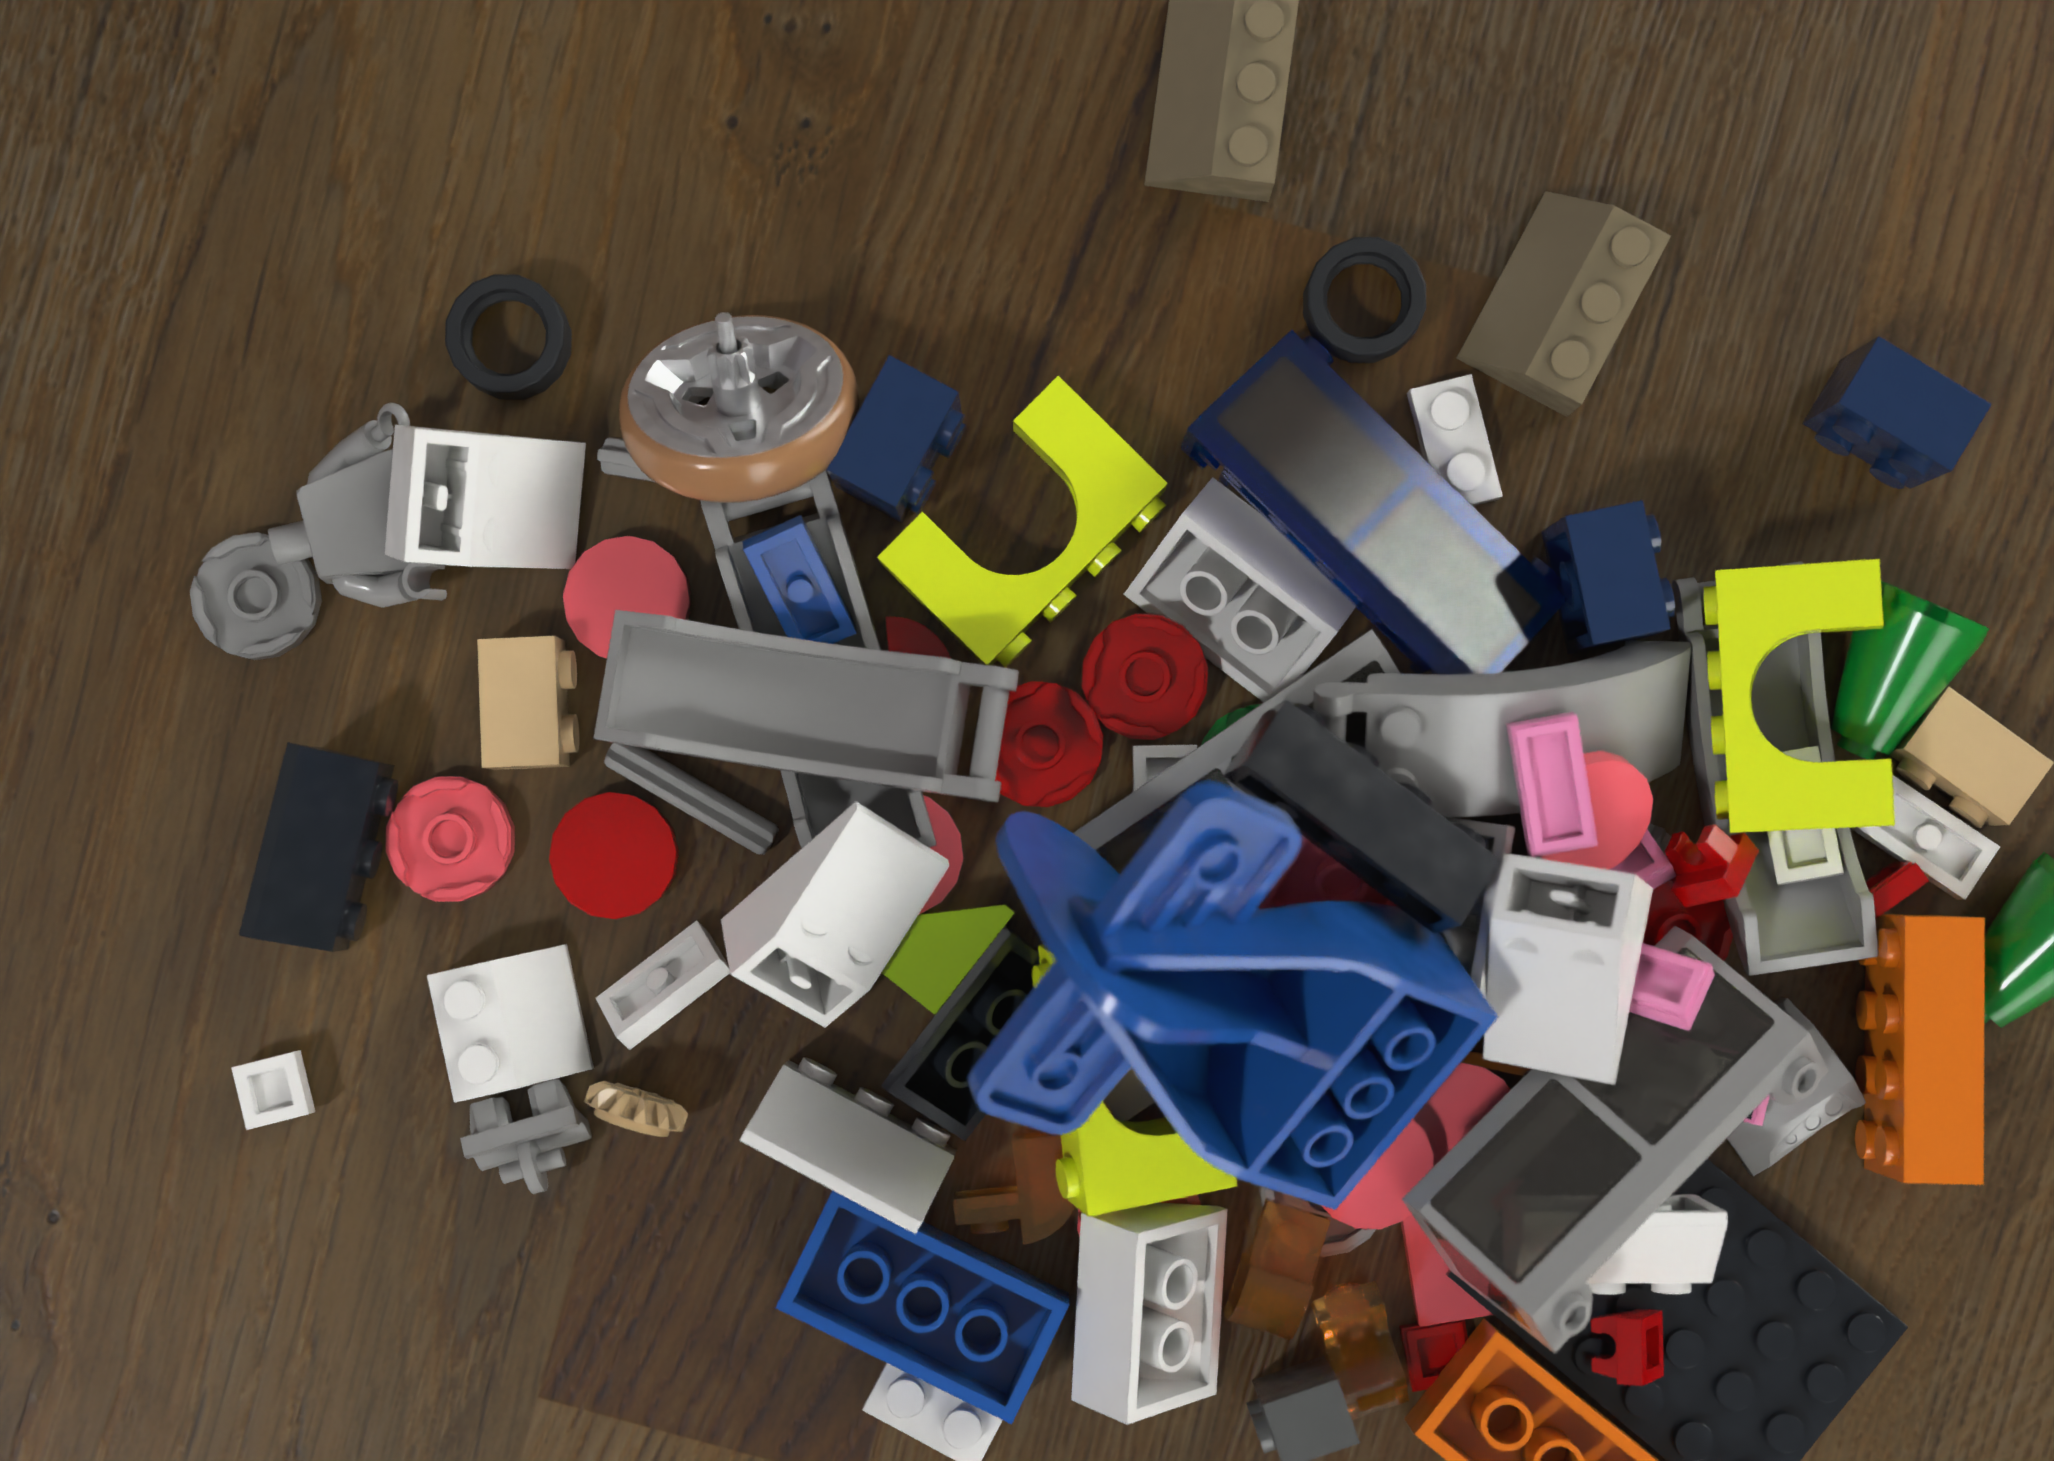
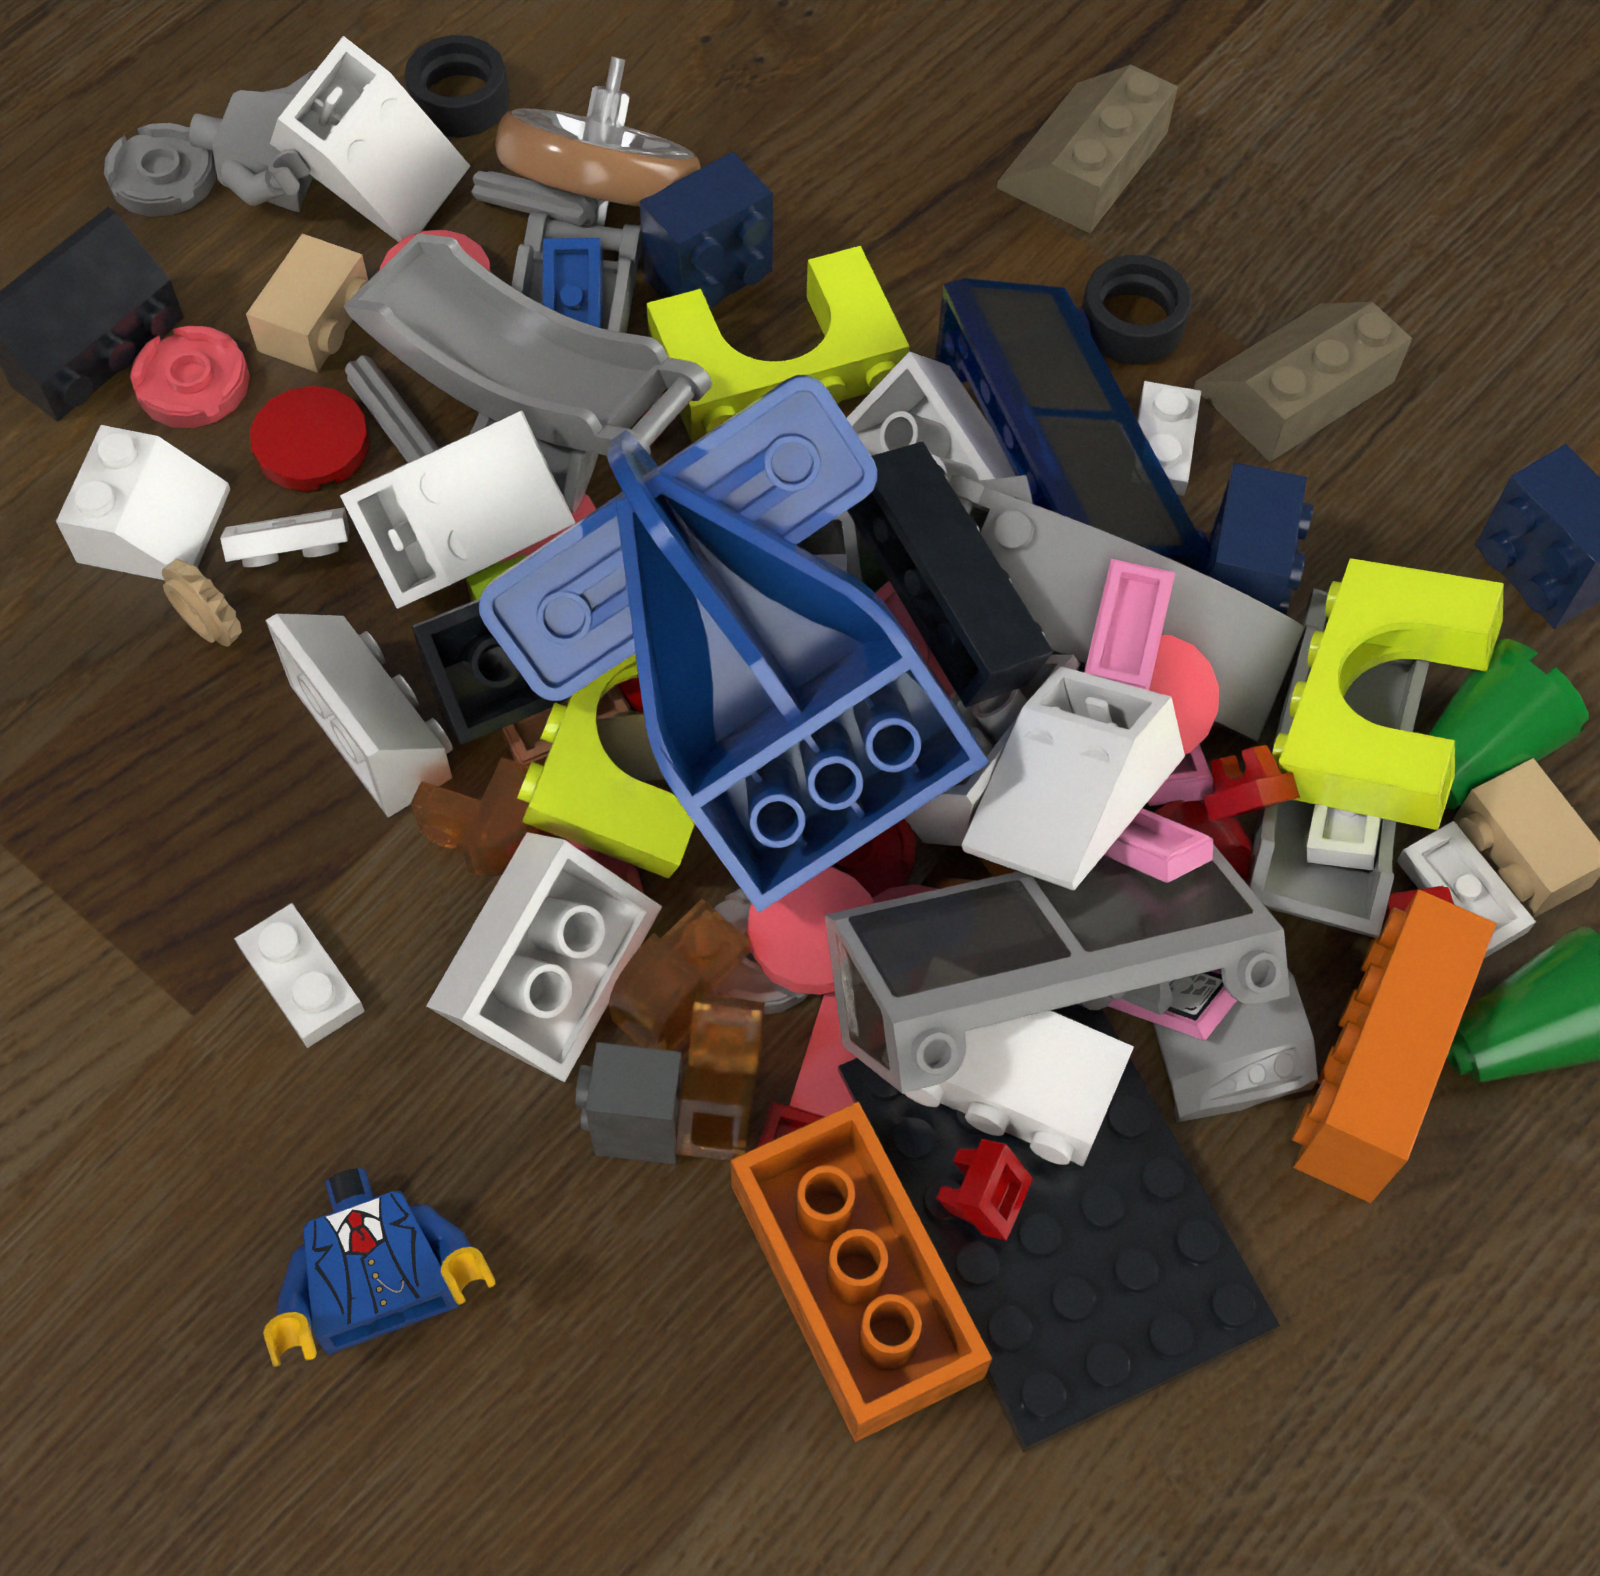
camera: 20 degrees right, 25 degrees down
light grey hips [460,1079,592,1194] -> none
blue brick [775,1190,1069,1424] -> none

